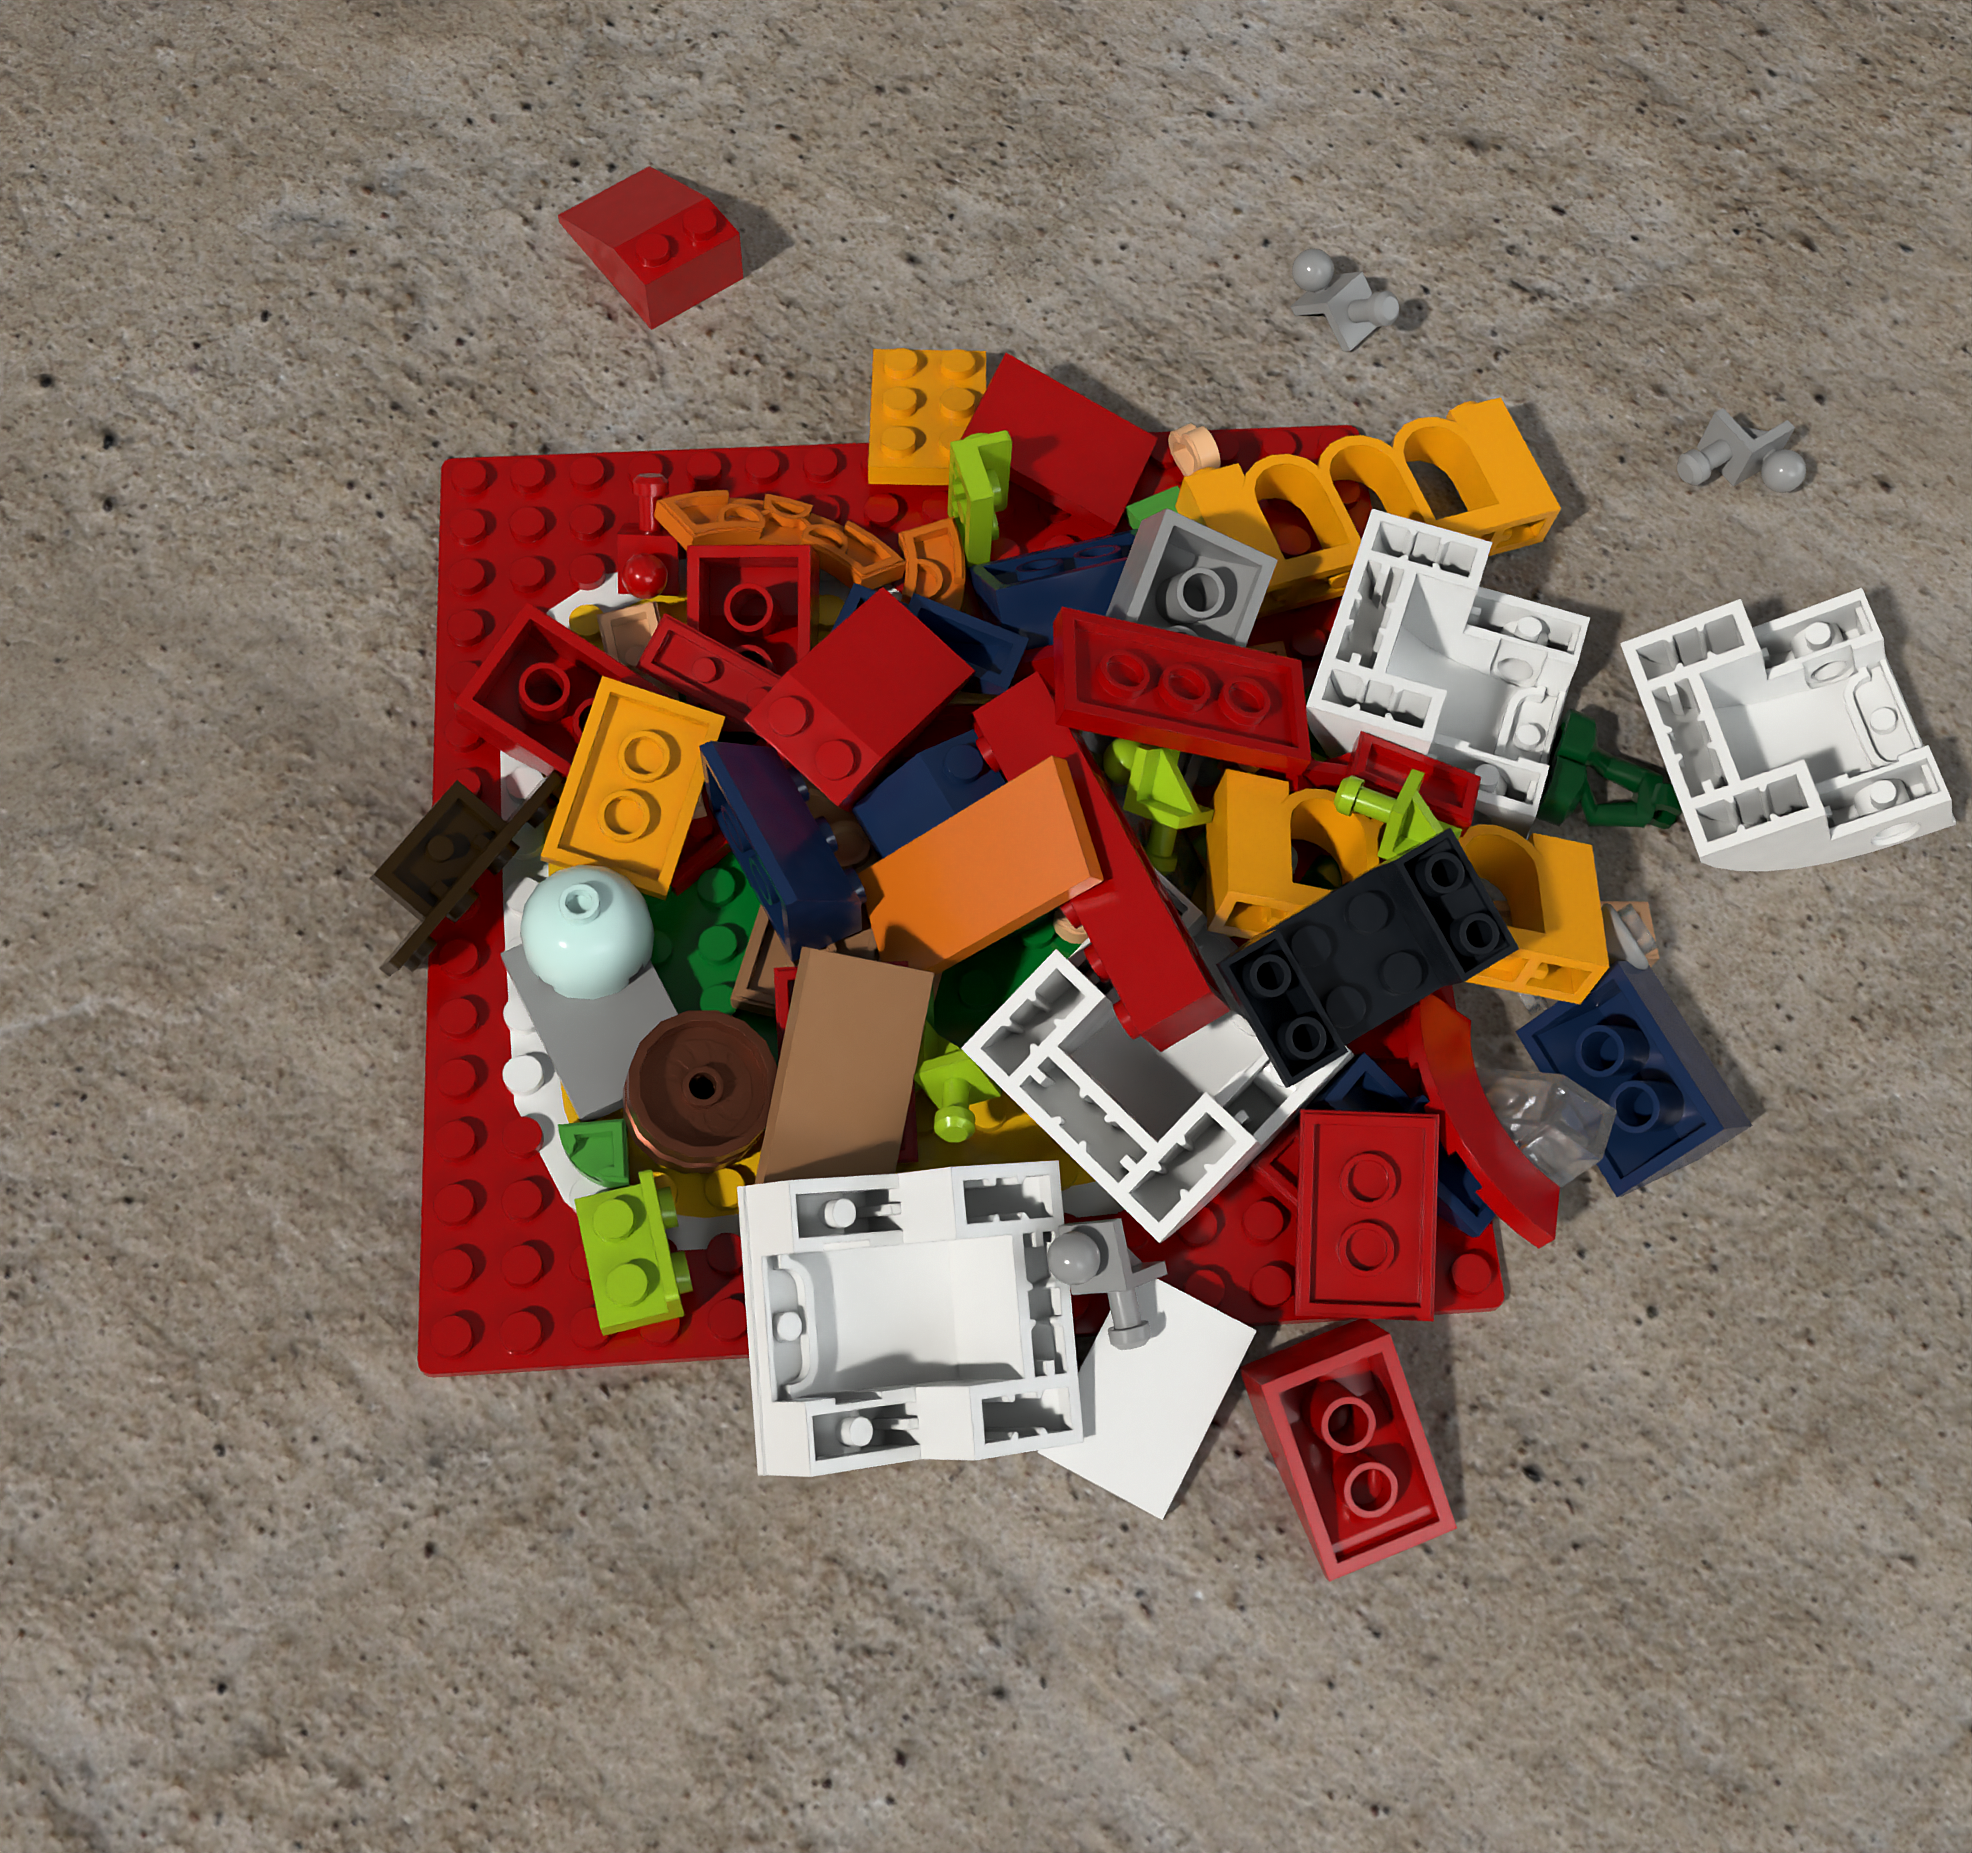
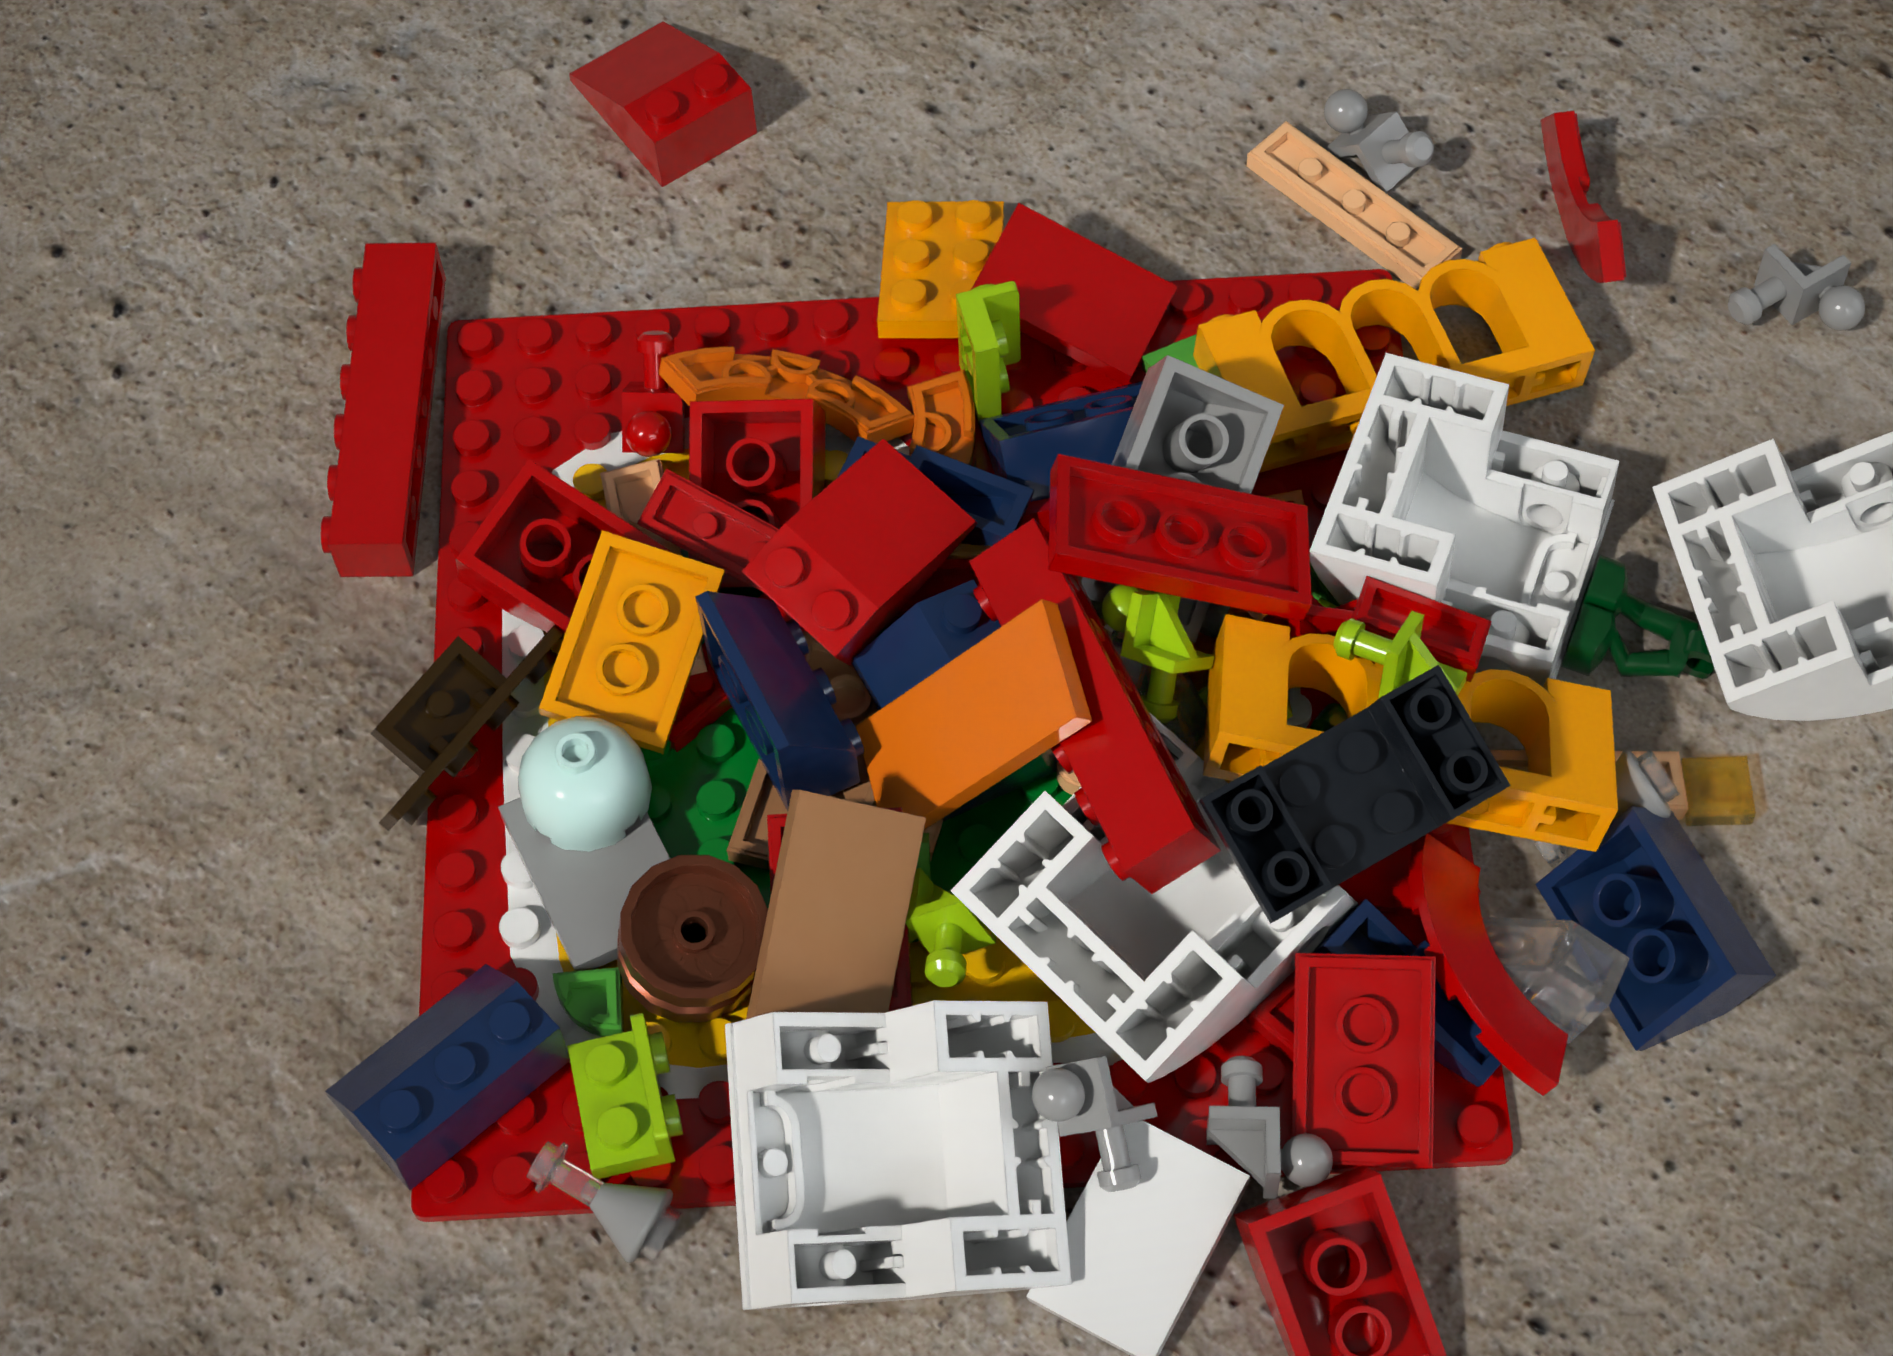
camera: 10 degrees right, 5 degrees down
light nougat tile [1168,423,1221,477] -> none
none -> red brick [321,243,446,577]
none -> dark blue slope [325,964,570,1191]
none -> piece [527,1141,683,1263]
none -> light grey piece [1206,1056,1333,1199]
none -> light nougat tile [1246,121,1463,290]
none -> red tile [1540,111,1627,283]
none -> clear yellow tile [1681,756,1756,826]

